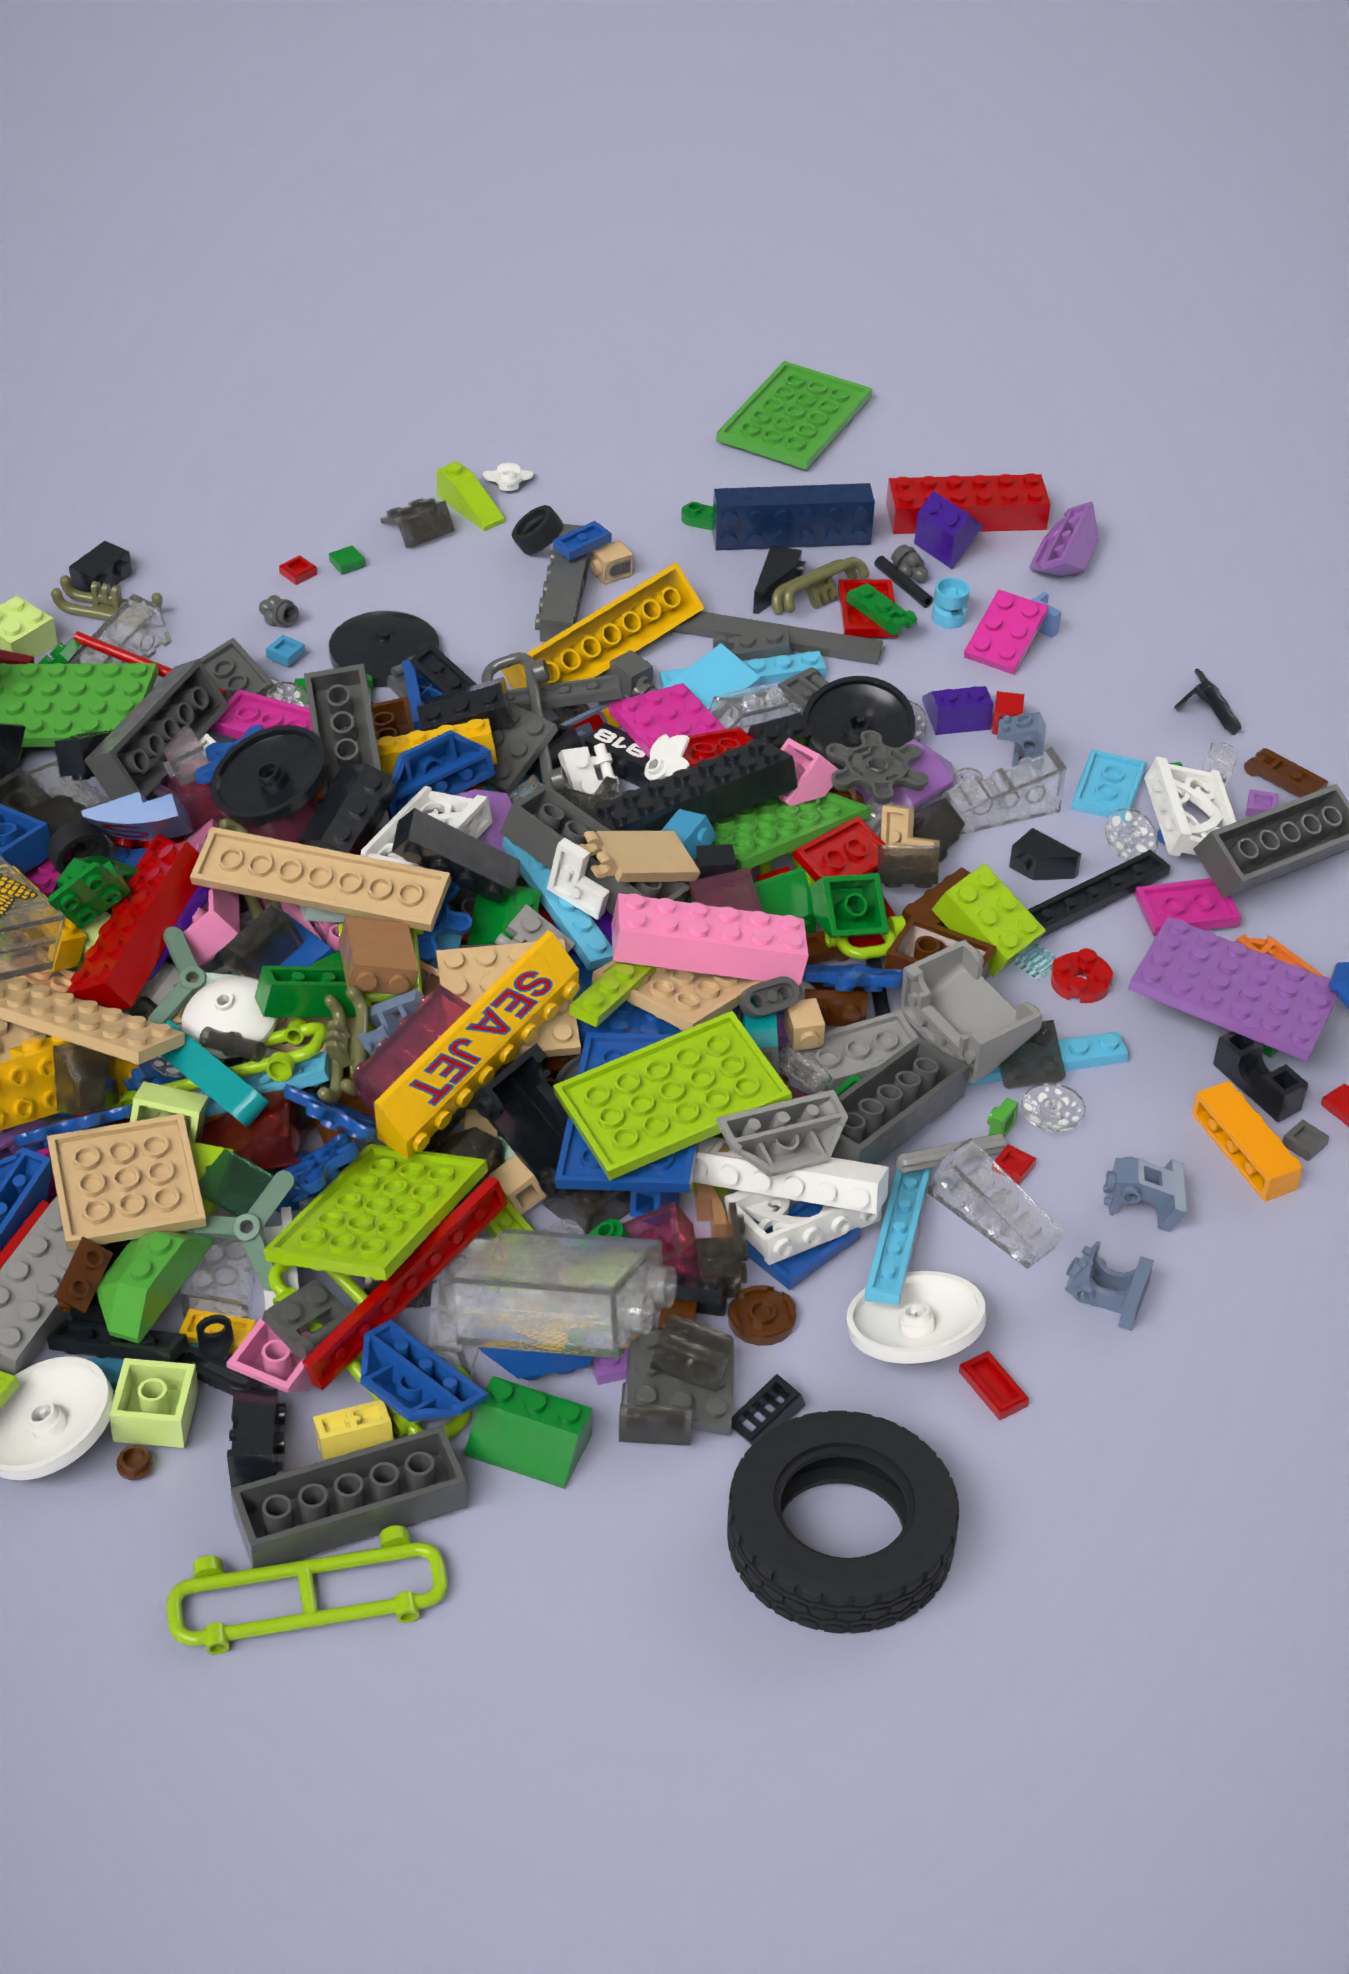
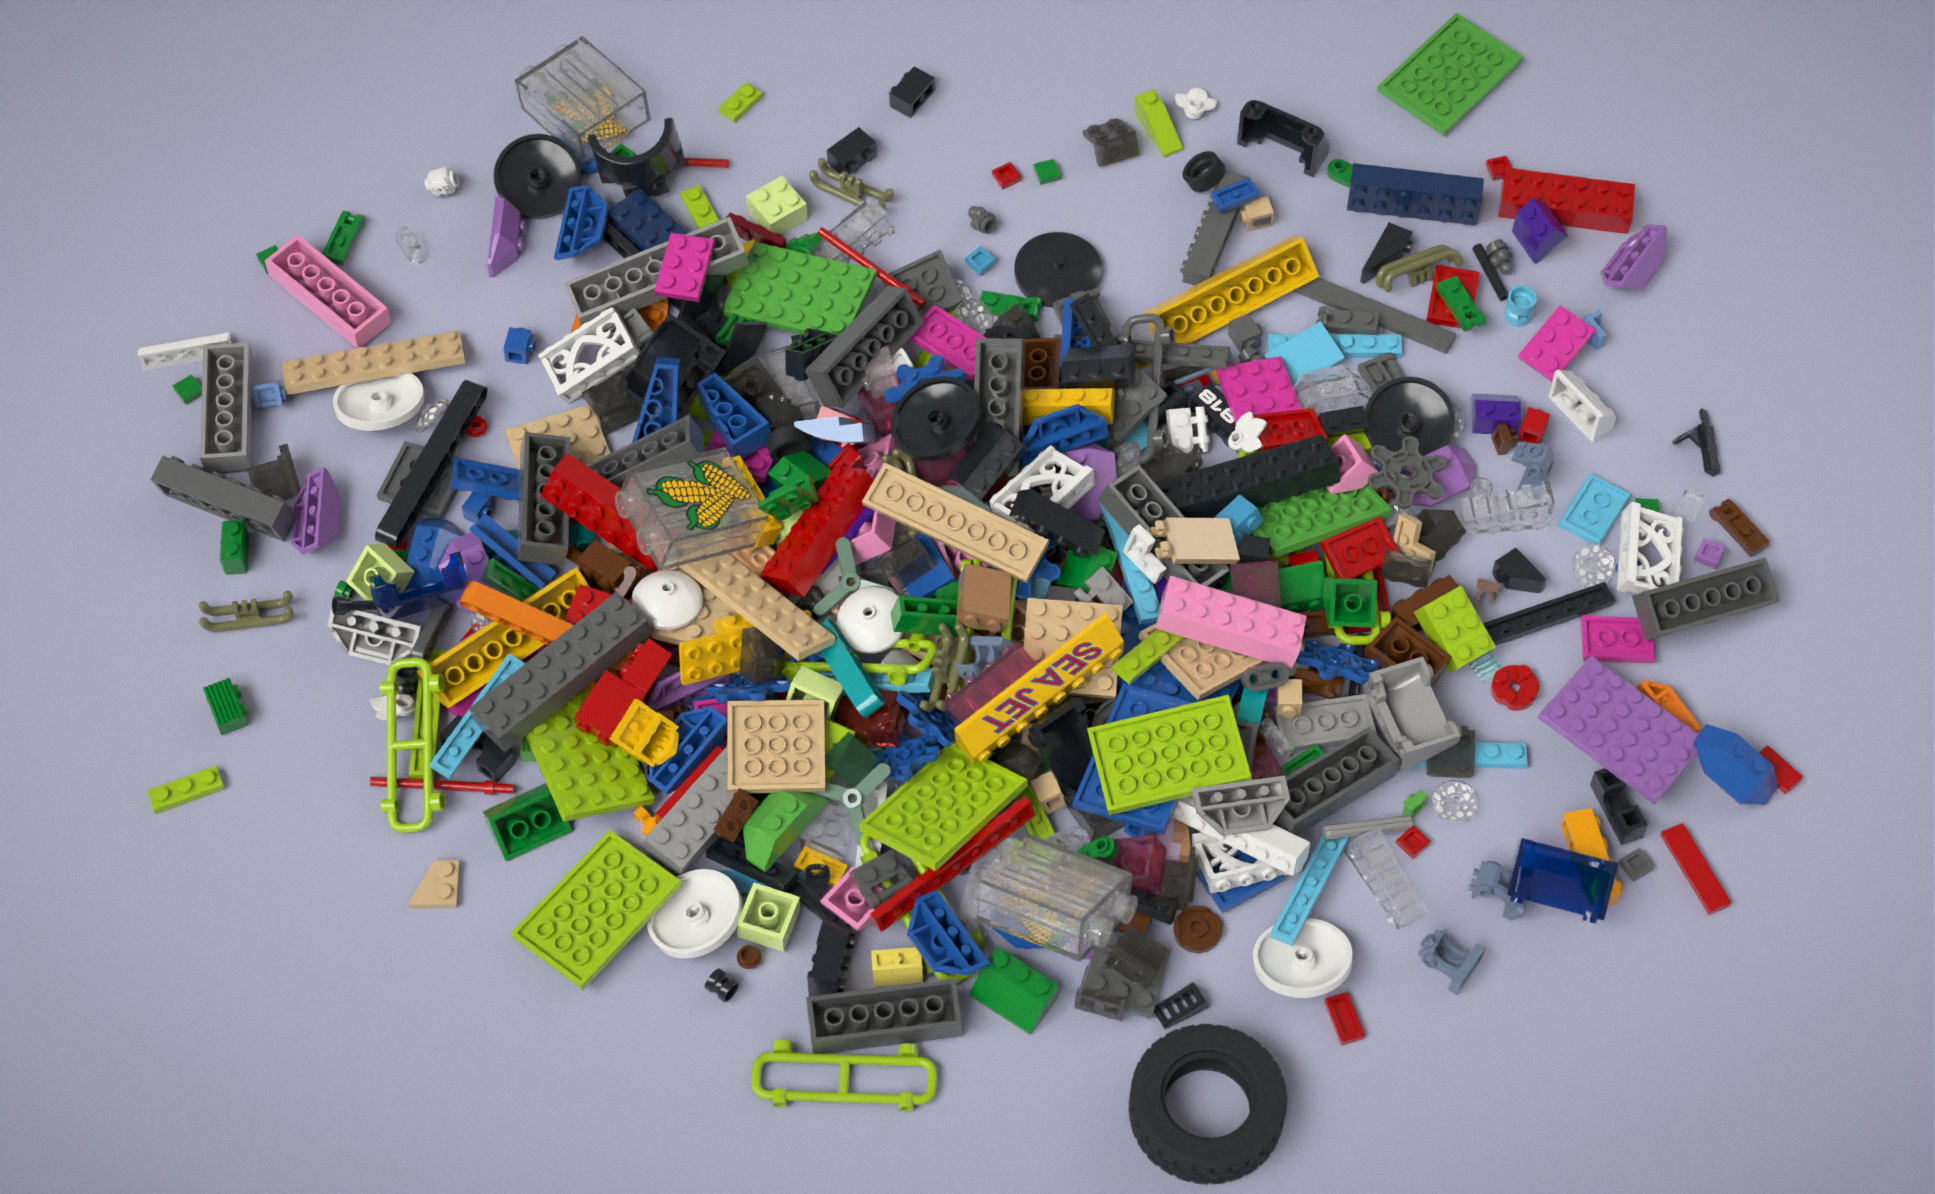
camera: 15 degrees right, 15 degrees up
clear smoke pin [199,1026,266,1062] -> none
none -> black wheel [705,968,739,1003]
none -> black brick [889,66,935,118]
none -> black windscreen [1237,100,1329,177]
none -> reddish brown tile [1476,578,1501,604]
none -> red tile [1485,155,1512,181]
none -> reddish brown tile [1491,423,1520,455]
none -> clear blue windscreen [1506,837,1619,924]
none -> white slope [1548,369,1617,443]

